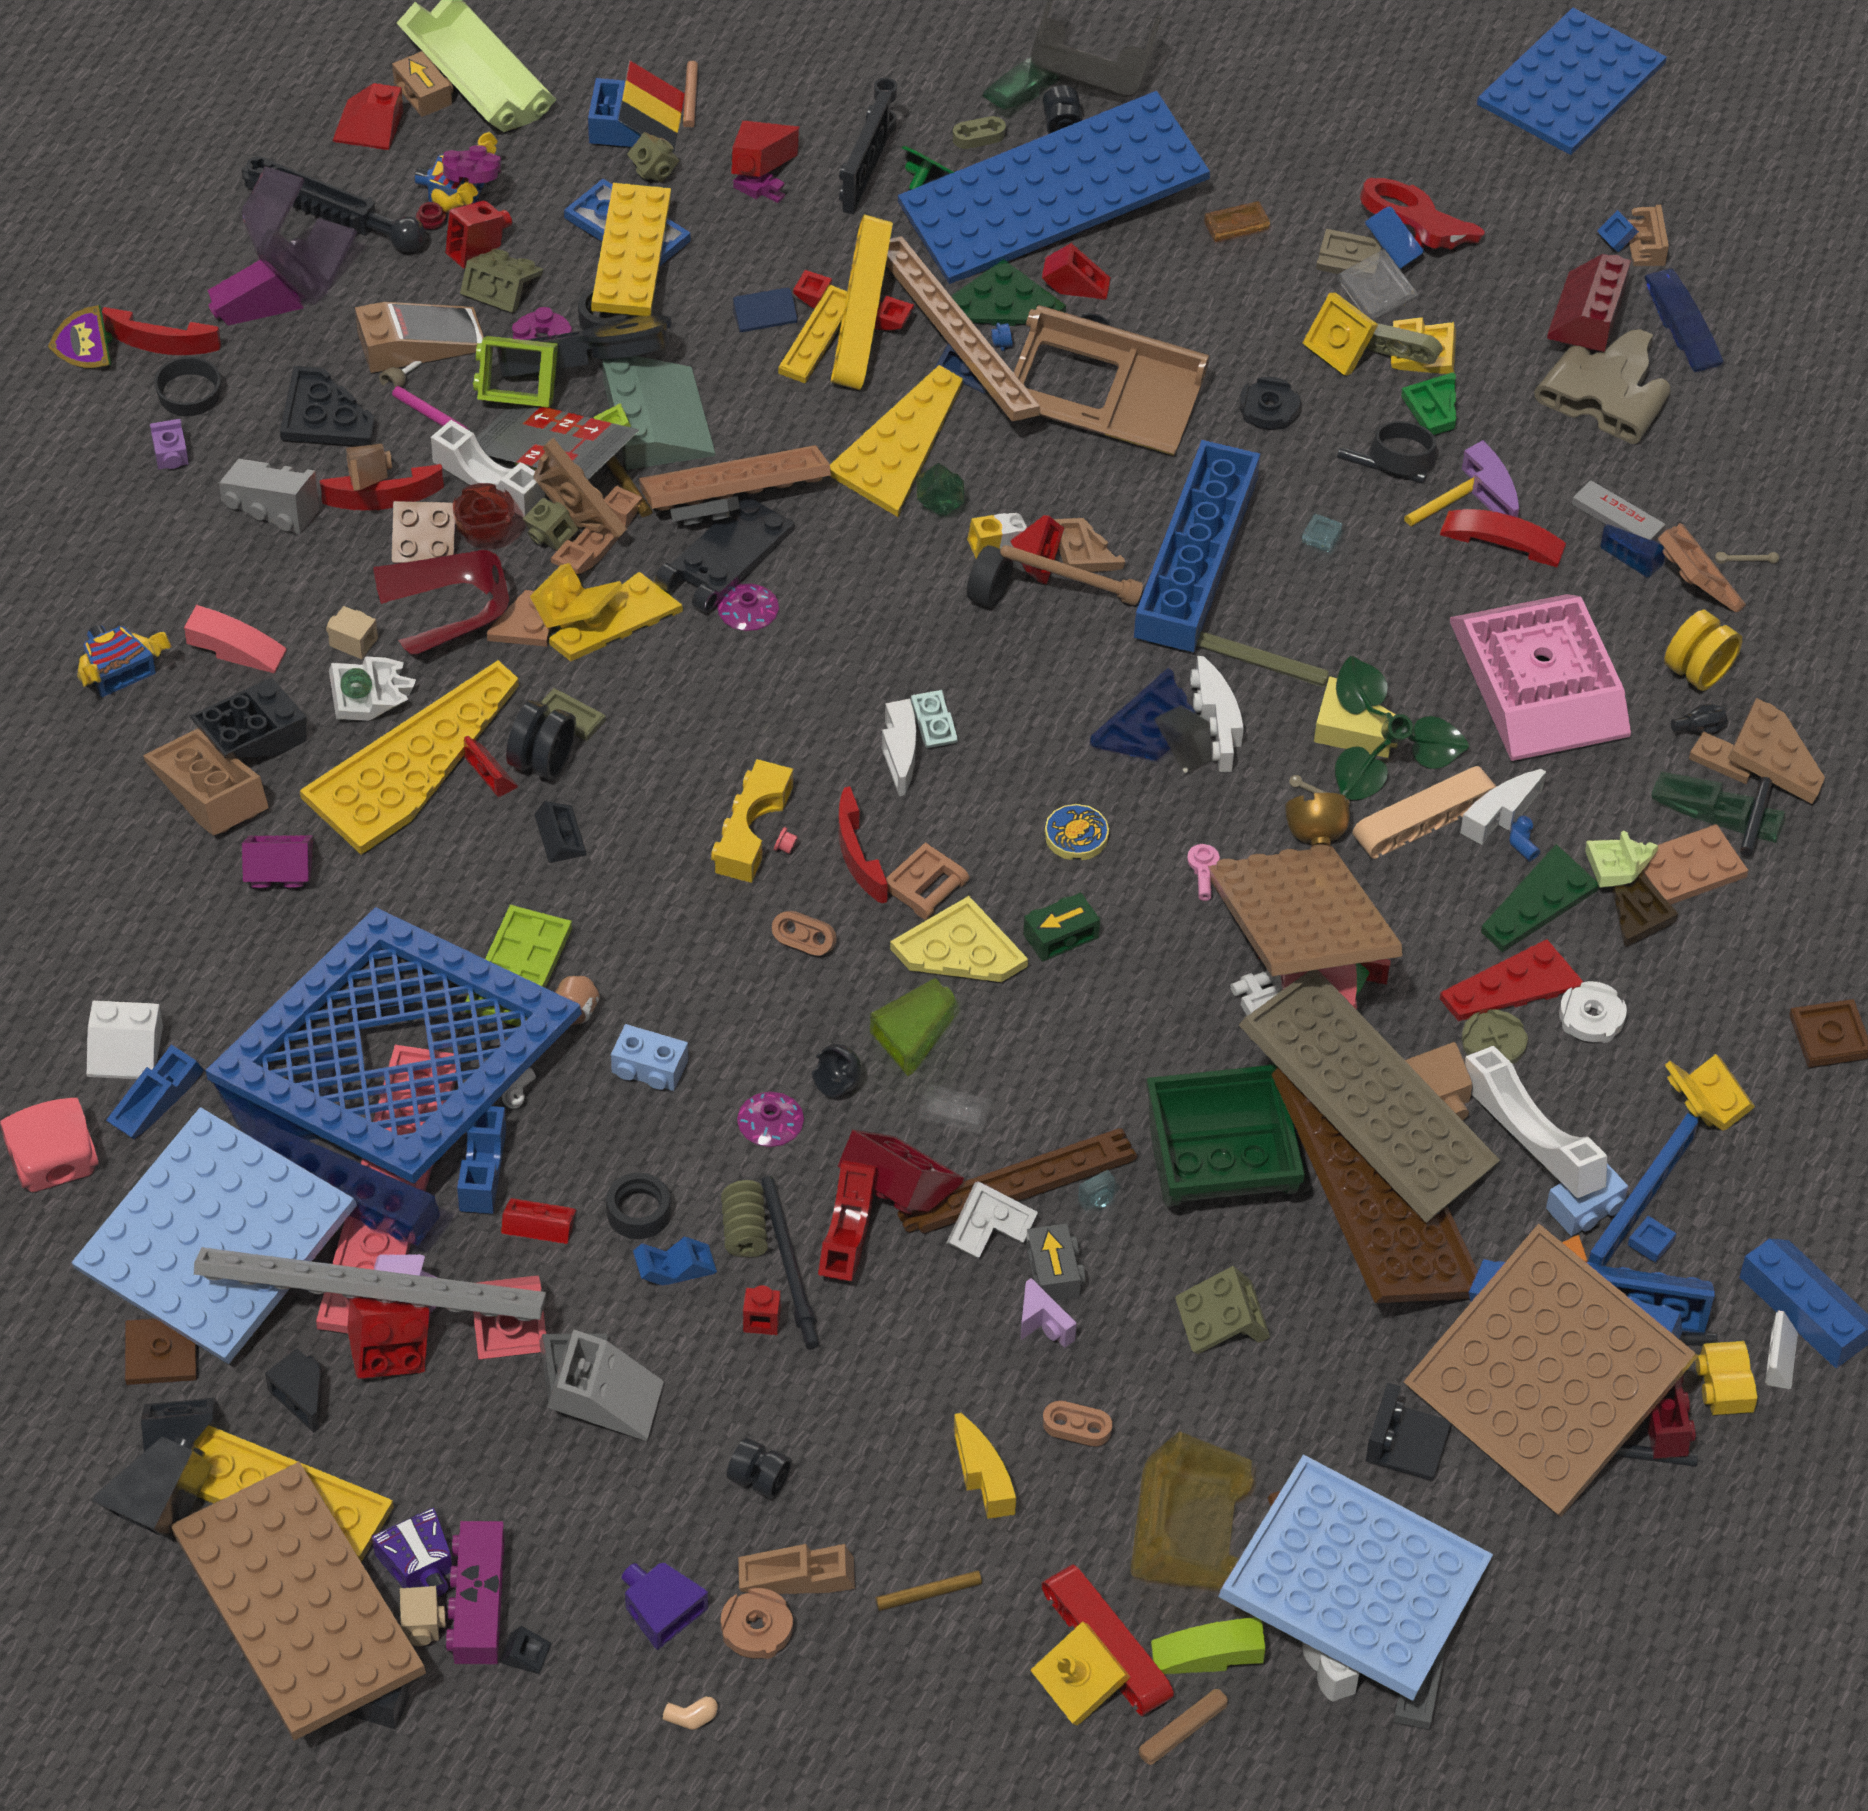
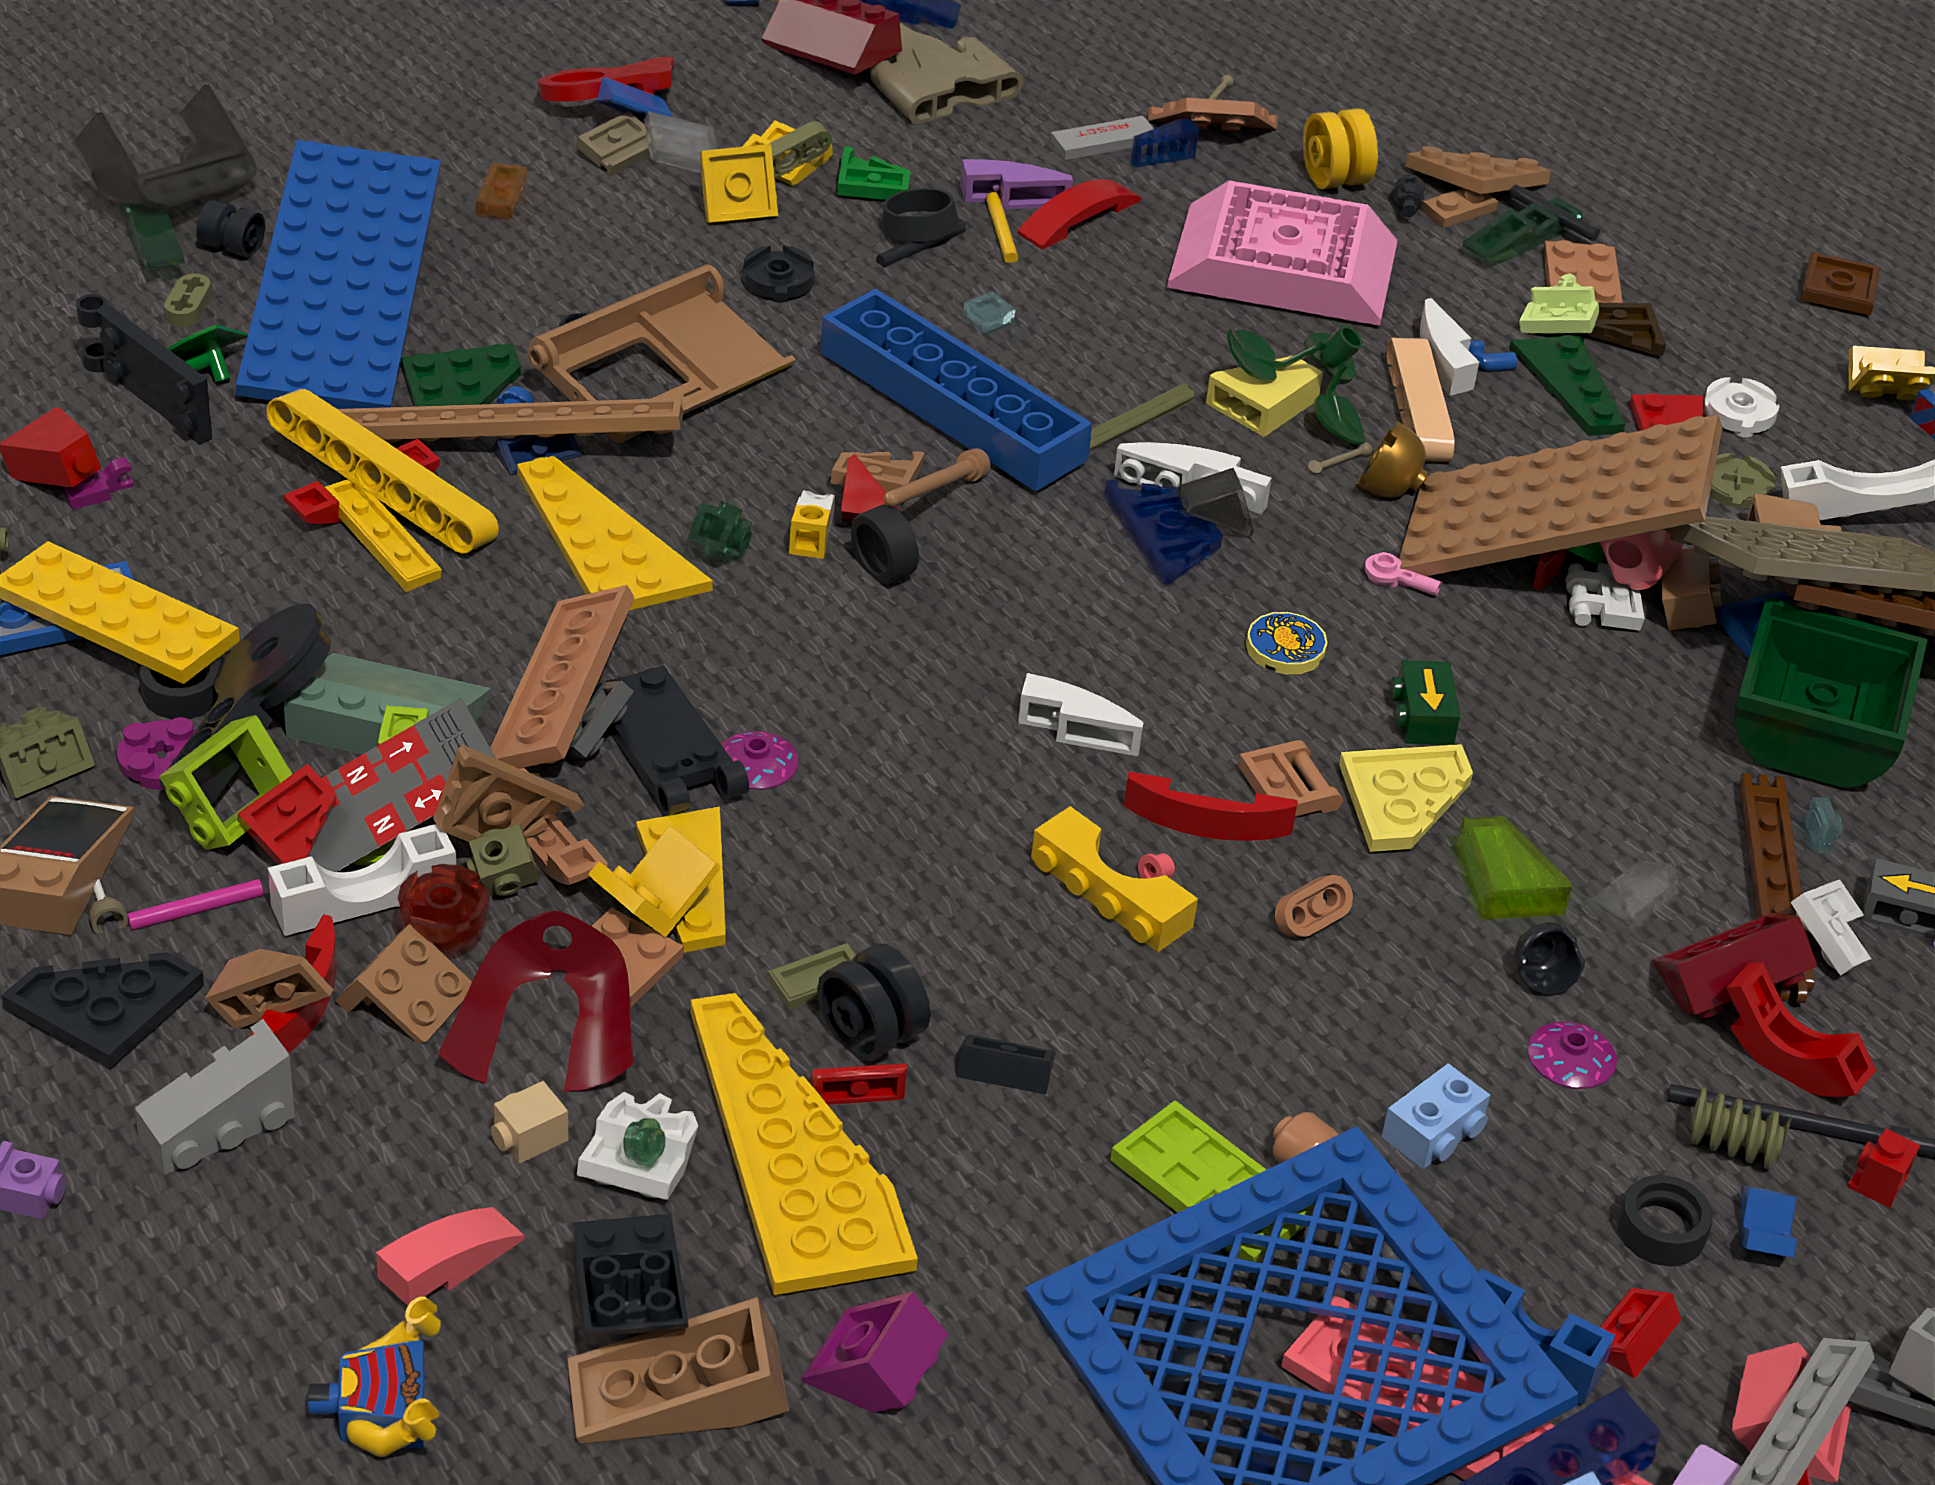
camera: 65 degrees left, 10 degrees down
dark blue slope [733,287,797,333] -> none
light aqua slope [910,690,958,748] -> none
red slope [1042,243,1111,300] -> none
none -> red wing [238,764,336,865]

